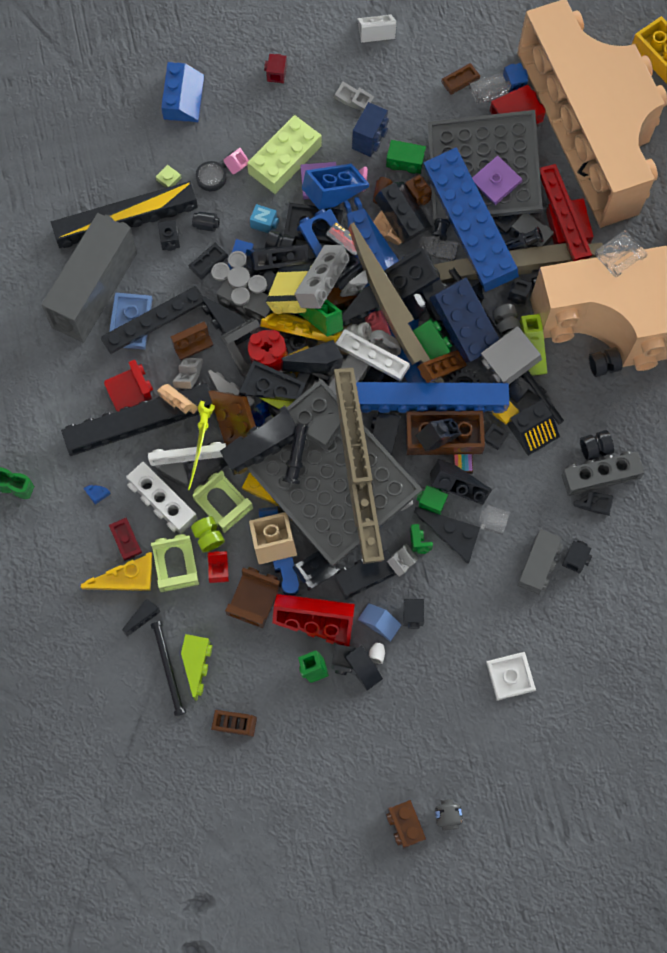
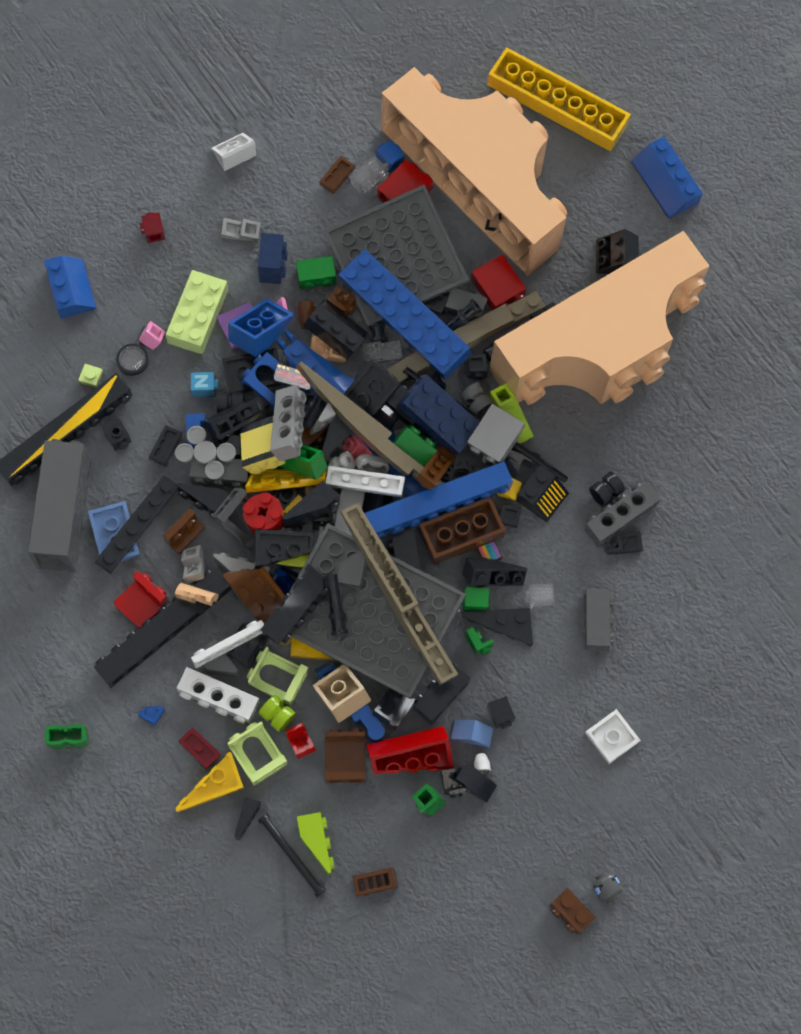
camera: 25 degrees left, 0 degrees up
neon yellow sword [188,401,215,490] -> none
black brick [192,211,220,232] -> none
light grey slope [387,543,418,577] -> none
black slope [415,418,462,451] -> none
medium lavender plate [472,156,523,205] -> none
red plate [540,164,592,261] -> none
black brick [562,540,592,574] -> none
black wheel [589,347,622,377] -> none
clear plate [595,230,647,277] -> none

